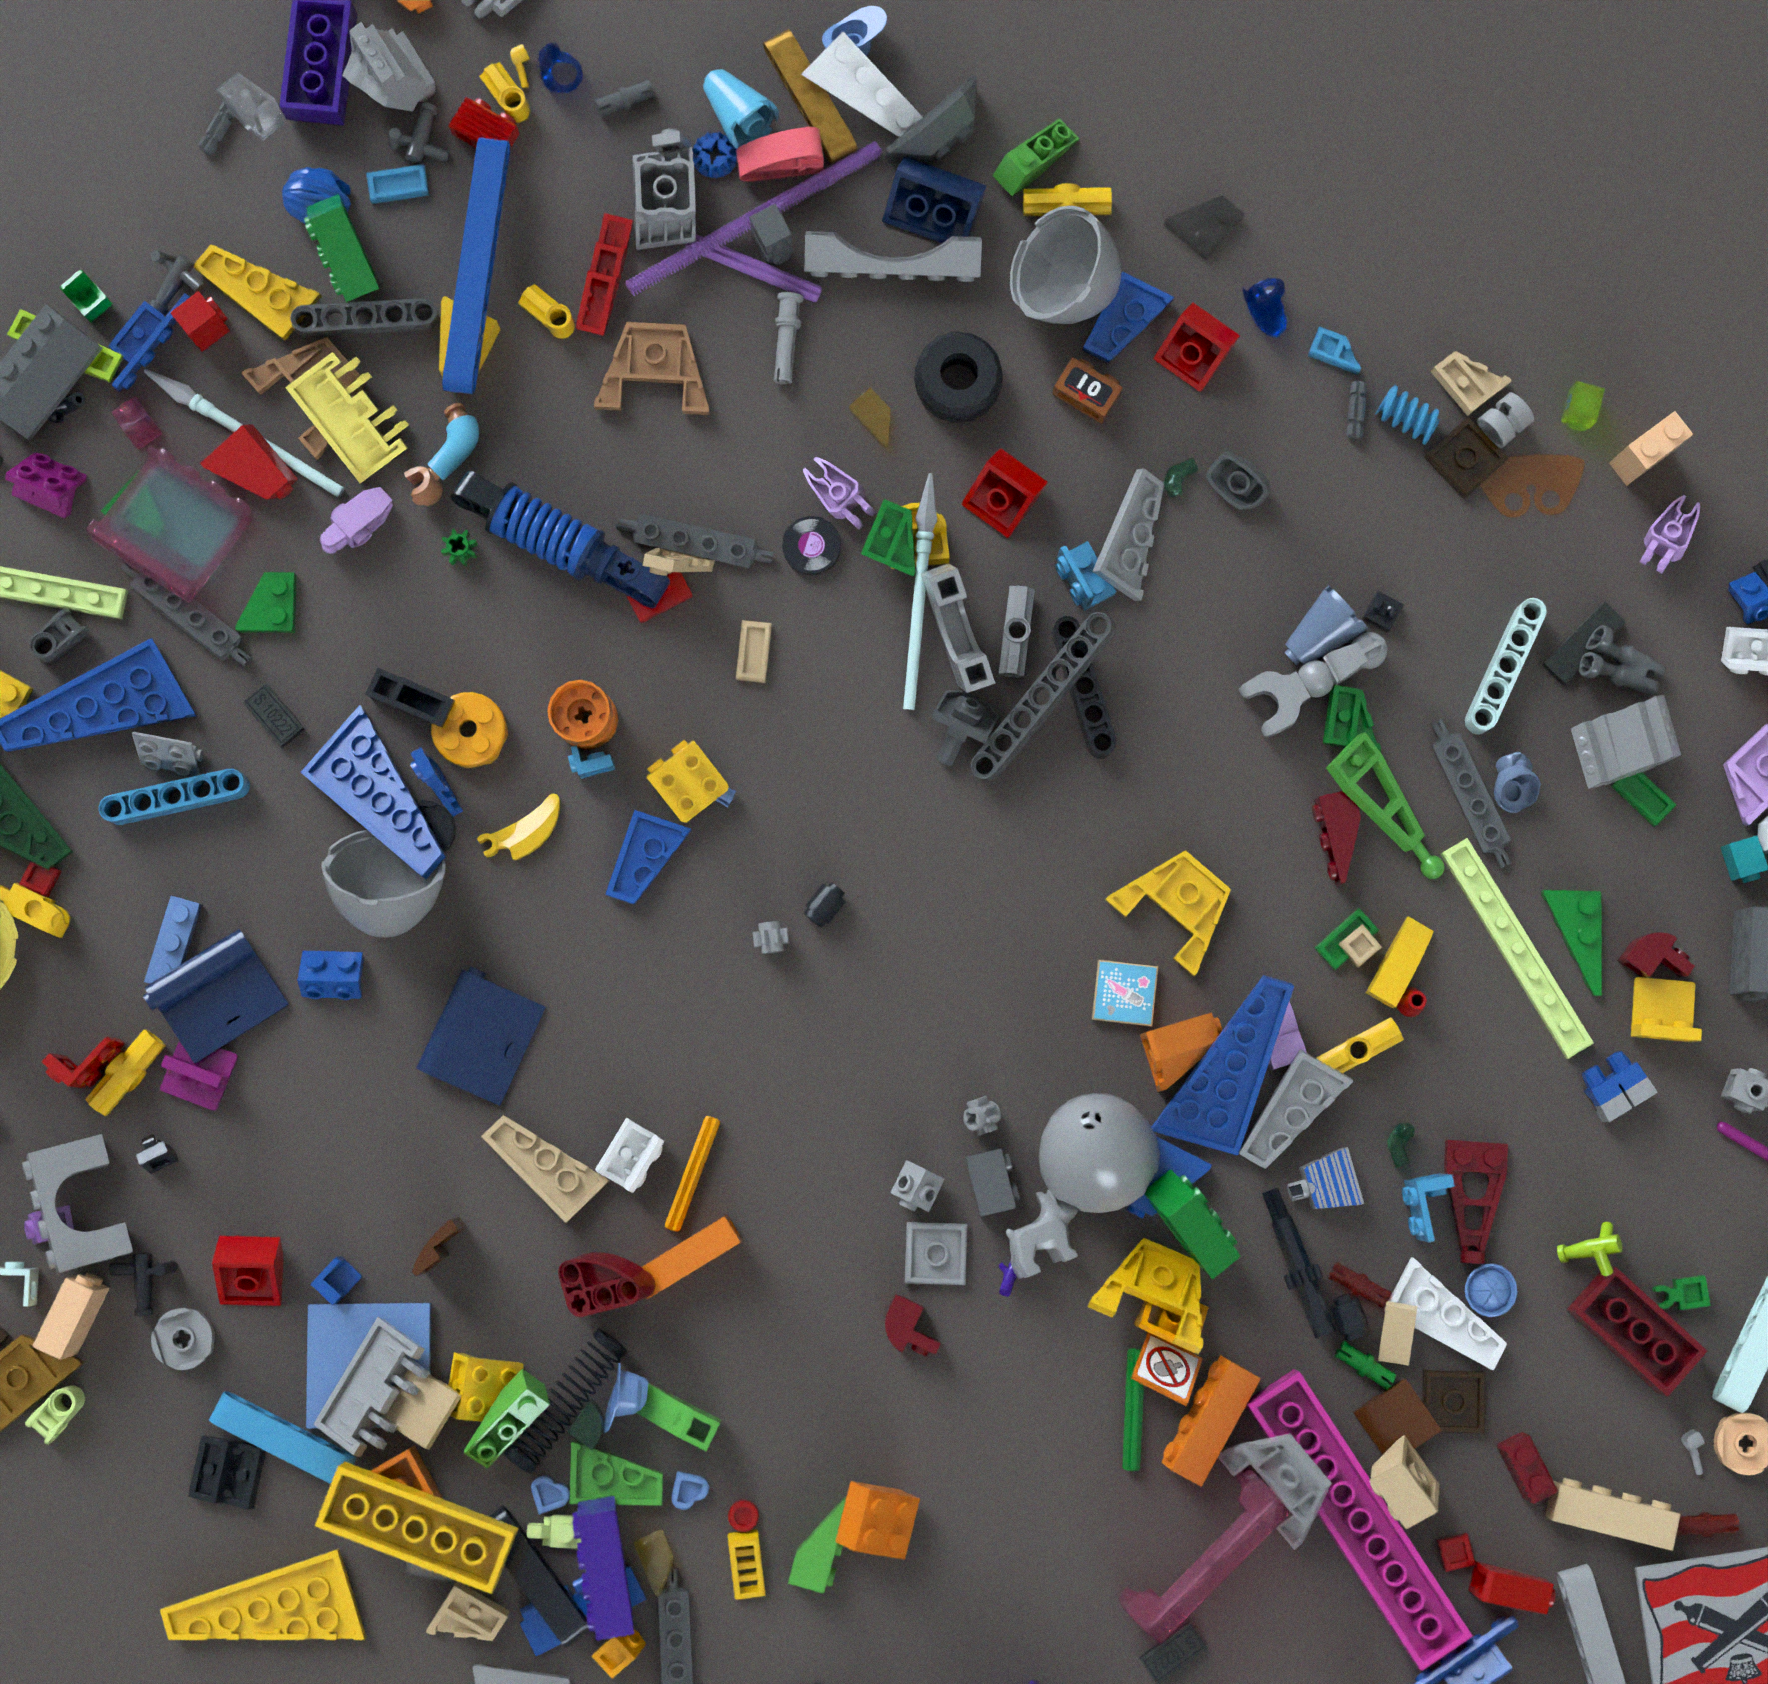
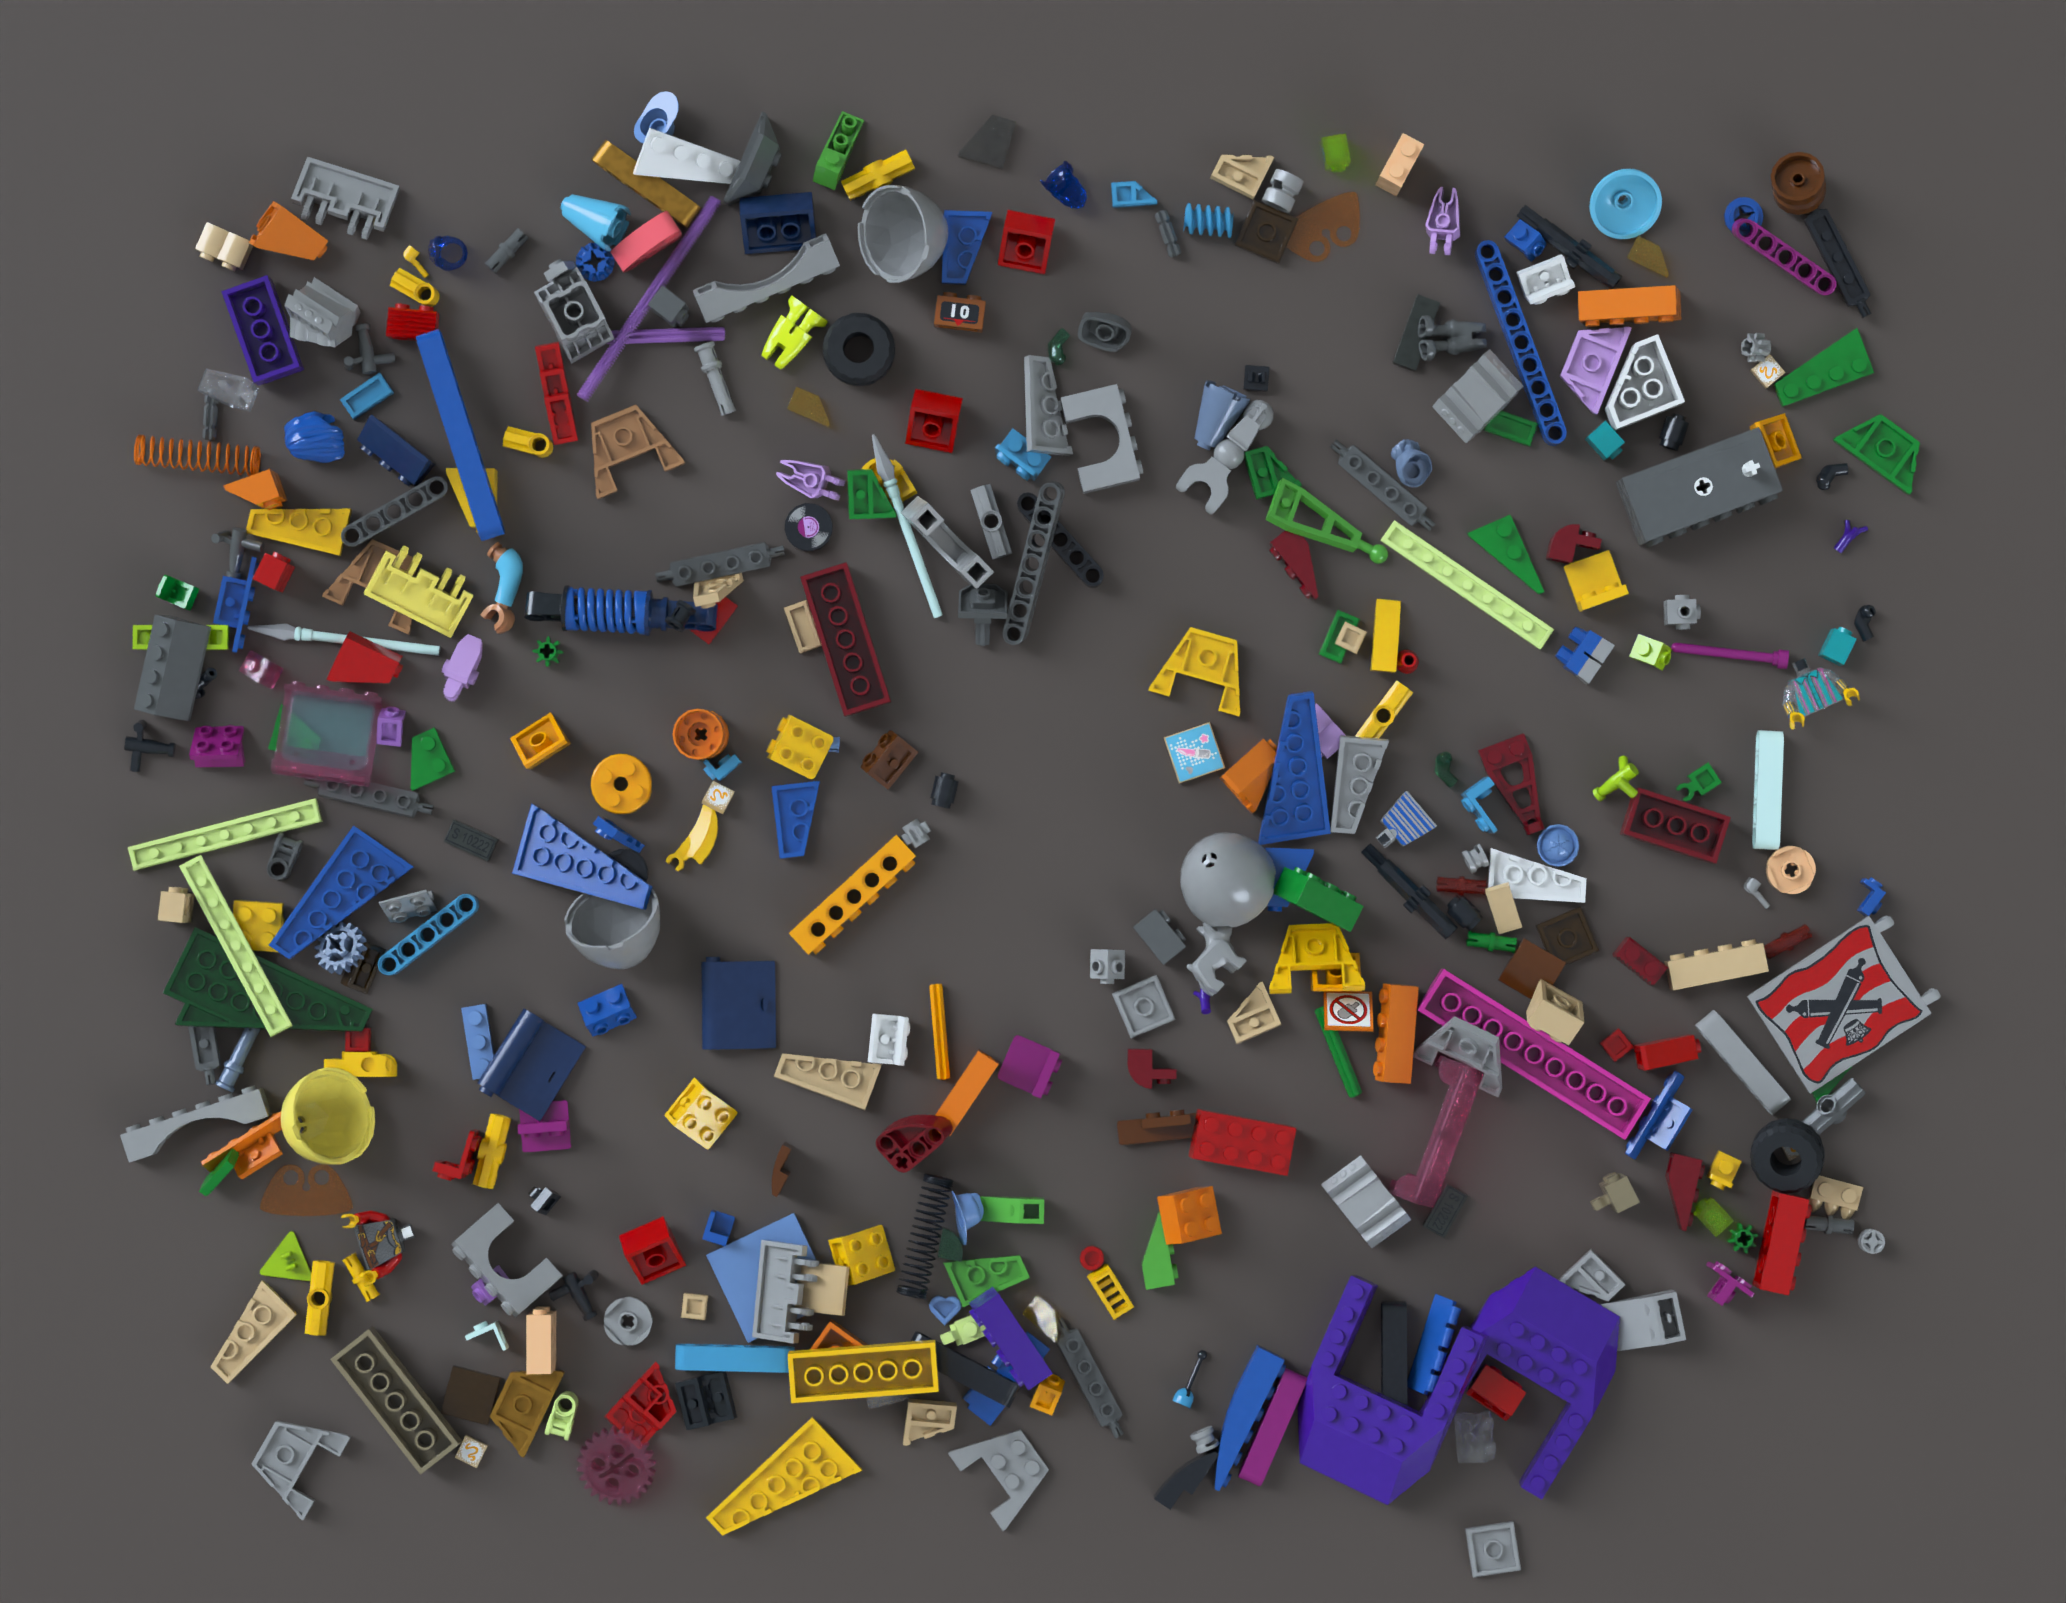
camera: 20 degrees left, 5 degrees up
green brick [304,194,379,302] -> none
black slope [365,668,455,728] -> none
bright green slope [464,1369,550,1468] -> none
medium blue tile [672,1471,710,1510] -> none
light grey gear [963,1096,1001,1136] -> none
light aqua beam [1465,598,1547,735] -> none
none -> orange piece [134,434,261,476]
none -> orange slope [223,469,288,510]
none -> sand blue gear [314,922,367,975]
none -> dark brown slope [341,941,386,994]
none -> dark blue slope [357,414,435,487]
none -> medium lavender bracket [376,707,406,747]
none -> light orange slope [510,712,571,770]
none -> clear pink gear [577,1426,656,1505]
none -> red slope [604,1362,676,1449]
none -> yellow bracket [664,1077,738,1150]
none -> black bush [665,600,696,632]
none -> tan tile [681,1293,708,1320]
none -> tile [702,781,735,814]
none -> neon yellow piece [761,295,828,370]
none -> light orange brick [789,835,916,955]
none -> dark red brick [800,562,891,717]
none -> reddish brown bracket [860,730,918,790]
none -> magenta bracket [998,1035,1062,1099]
none -> light grey arch [1060,384,1143,494]
none -> reddish brown bracket [1117,1109,1196,1145]
none -> red brick [1189,1109,1296,1176]
none -> tan wing [1227,981,1281,1044]
none -> light grey slope [1321,1155,1411,1248]
none -> light grey wheel [1461,844,1490,874]
none -> blue beam [1475,240,1567,446]
none -> bracket [1629,634,1672,671]

